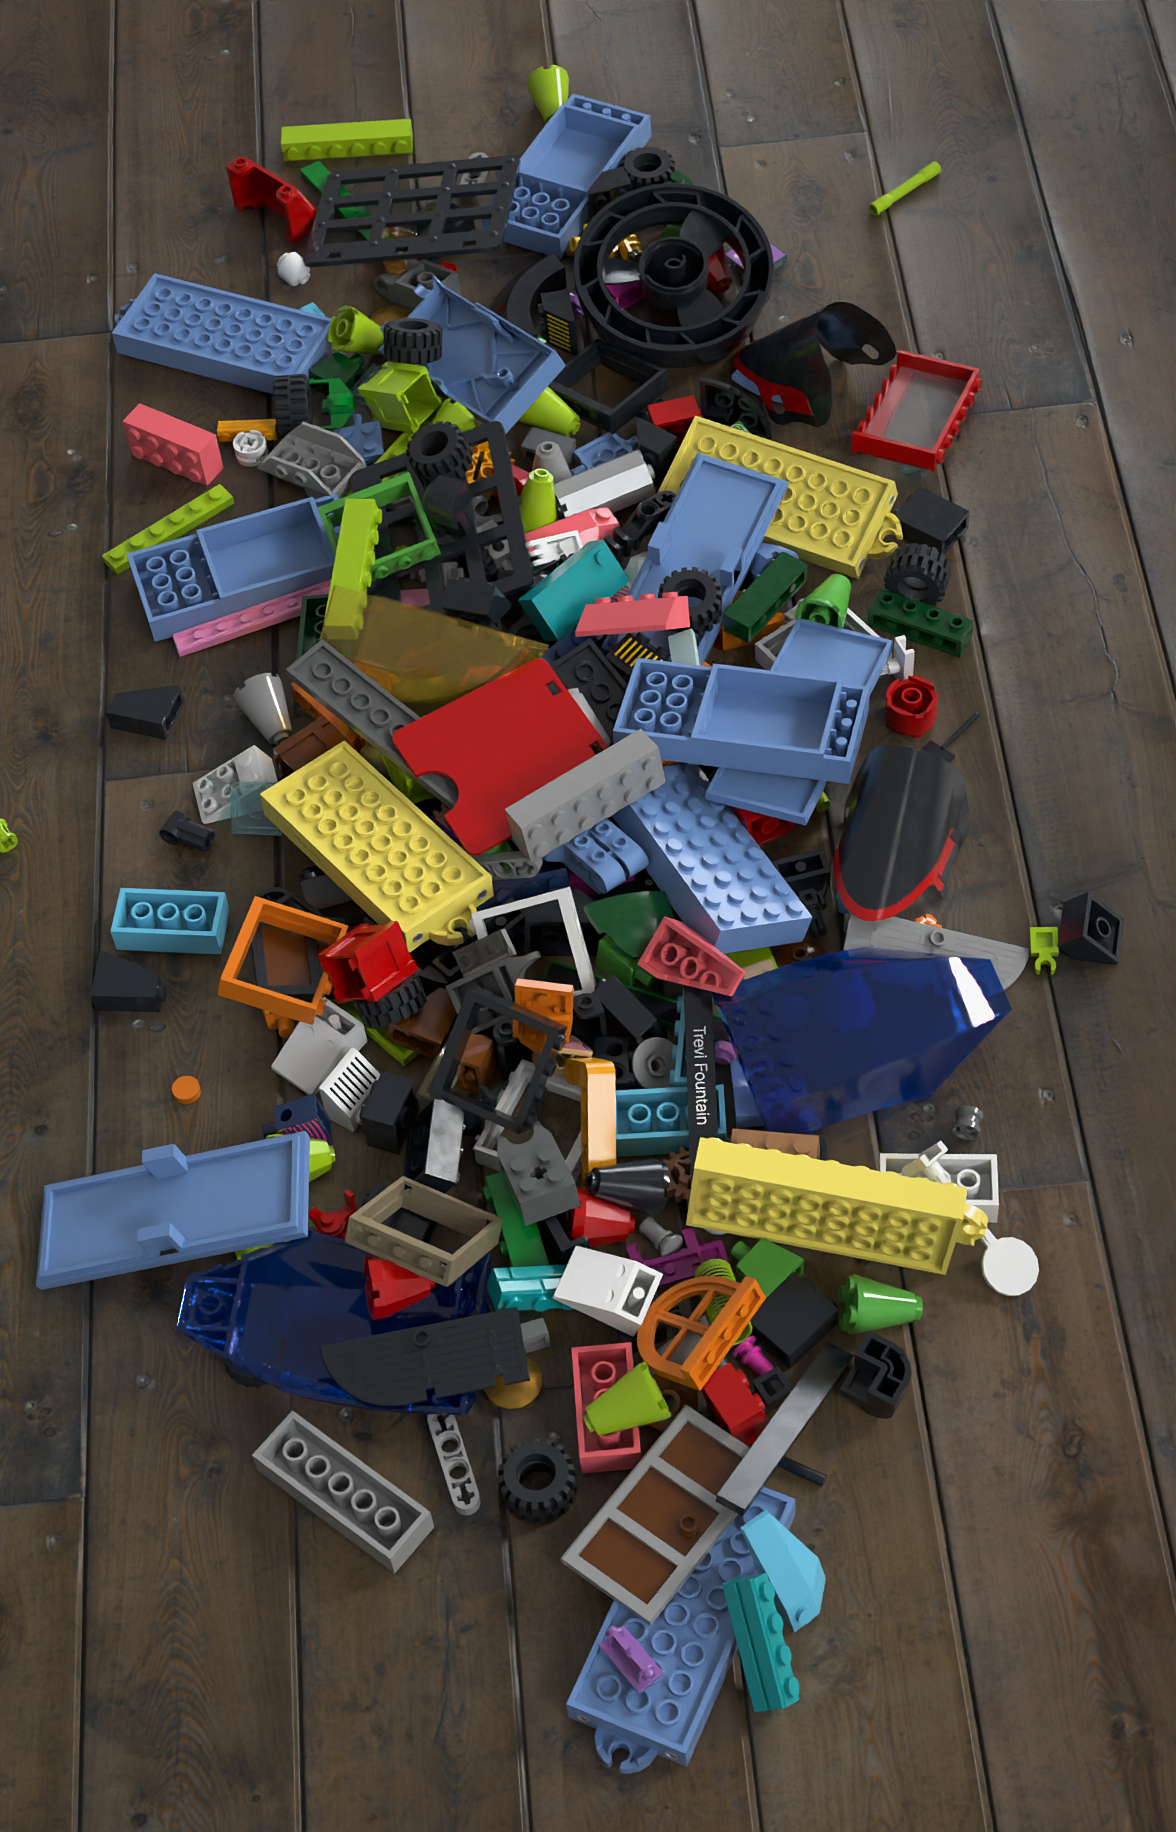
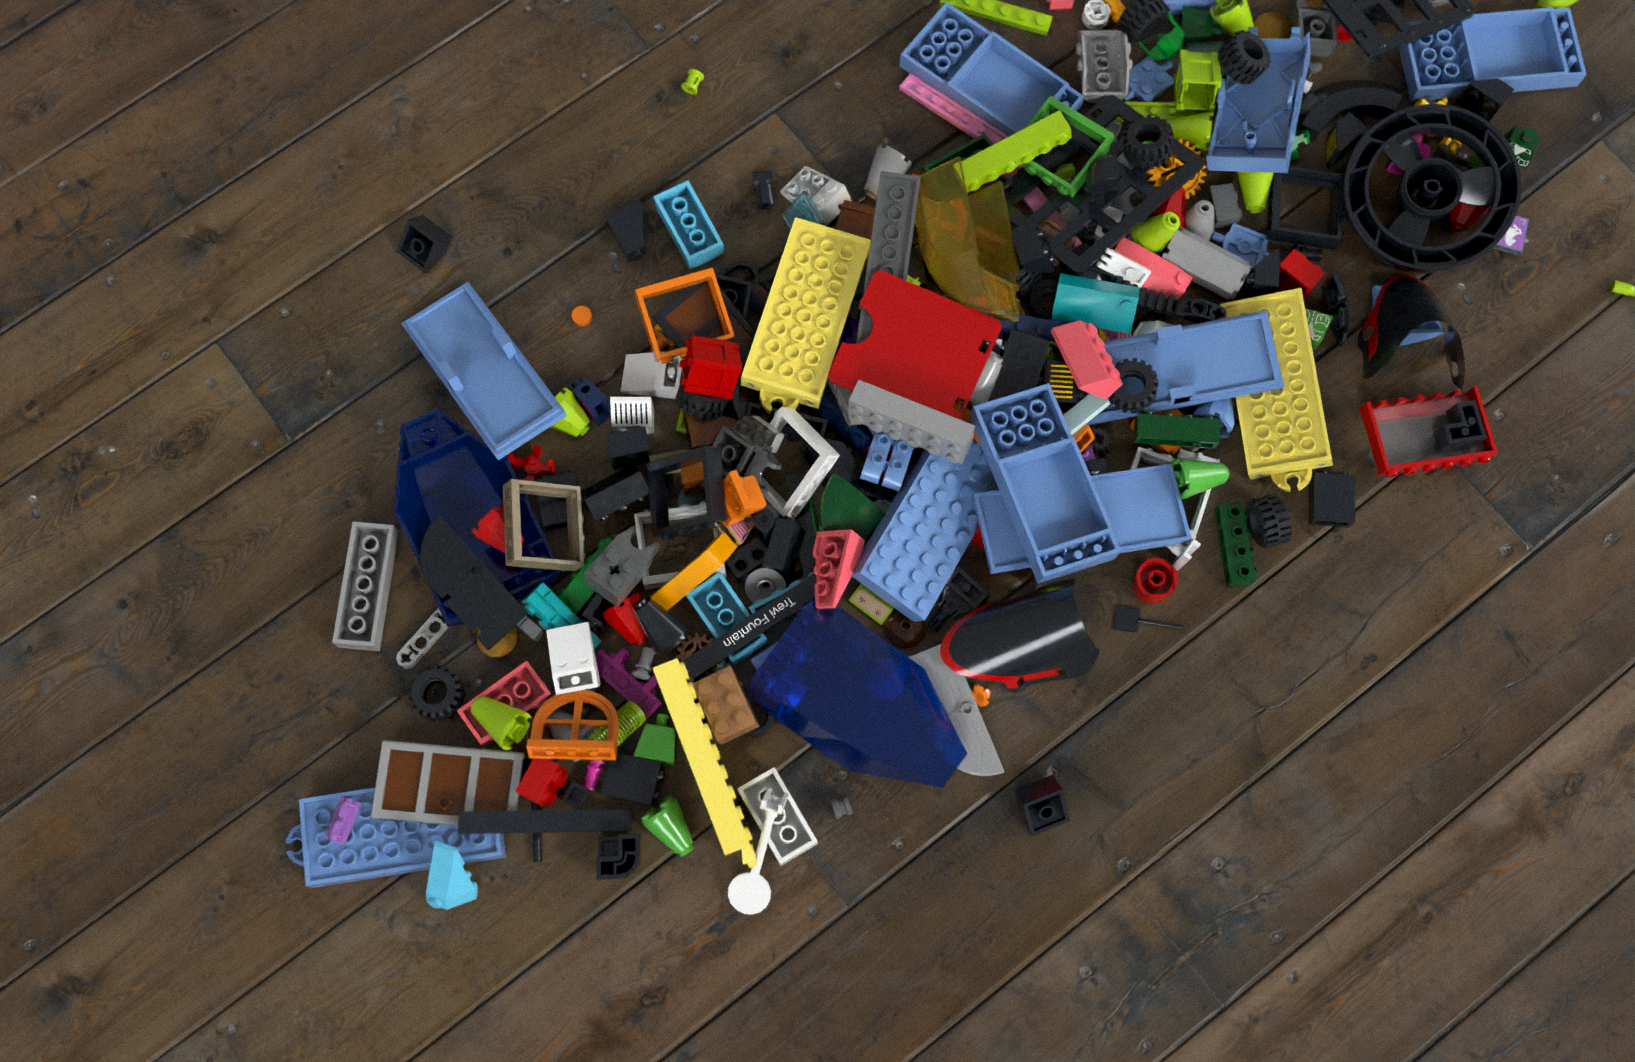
camera: 50 degrees right, 20 degrees up
black slope [105,685,185,740] -> none
black tyre [620,146,675,191] -> none
teal brick [722,1572,800,1712] -> none
lime plate [1029,927,1059,975] -> none
none -> black brick [1433,400,1487,452]

